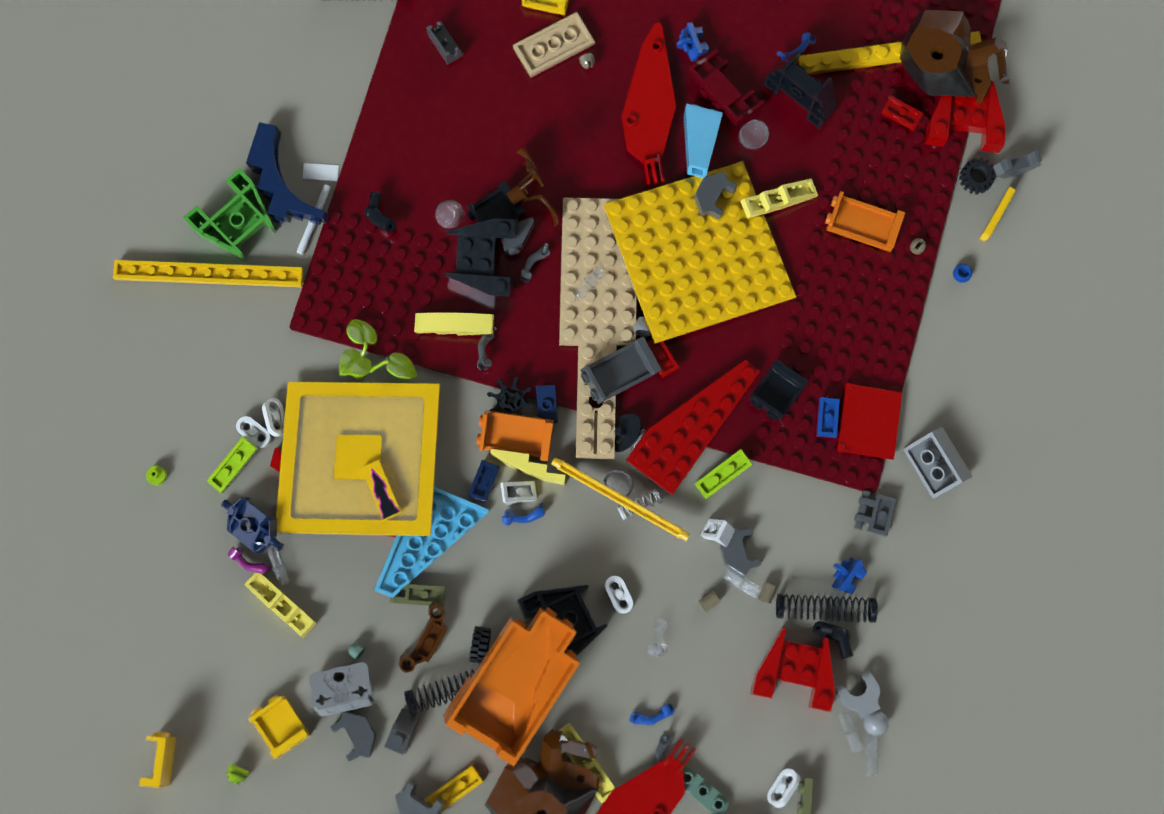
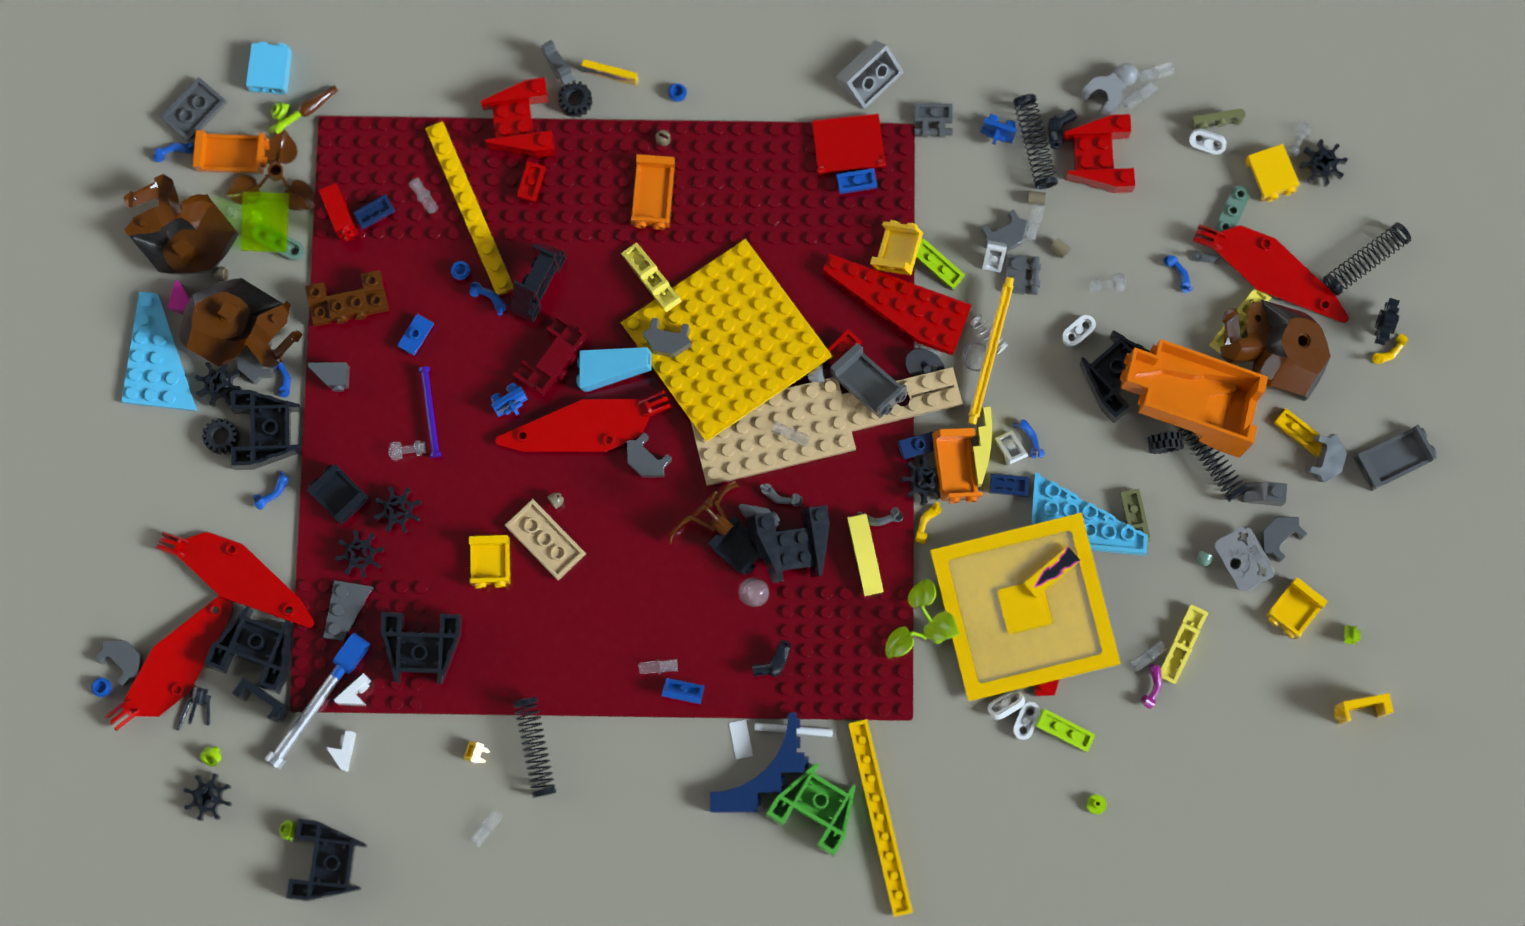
camera: 105 degrees left, 0 degrees up
dark blue plate [221,497,284,553] -> none
reddish brown plate [399,602,448,673] -> none
dark grey hinge [426,21,463,65] -> none
clear hair [739,120,769,150] -> none
black panel [748,360,808,422] -> none
reddish brown piece [900,10,1010,103] -> none
none -> clear axle [409,178,438,213]
none -> blue plate [451,261,470,280]
none -> dark grey piece [627,433,672,478]
none -> clear axle [639,659,678,674]
none -> blue plate [662,678,704,704]
none -> yellow panel [870,220,923,275]
none -> yellow piece [915,501,941,544]
none -> dark grey plate [1006,255,1041,295]

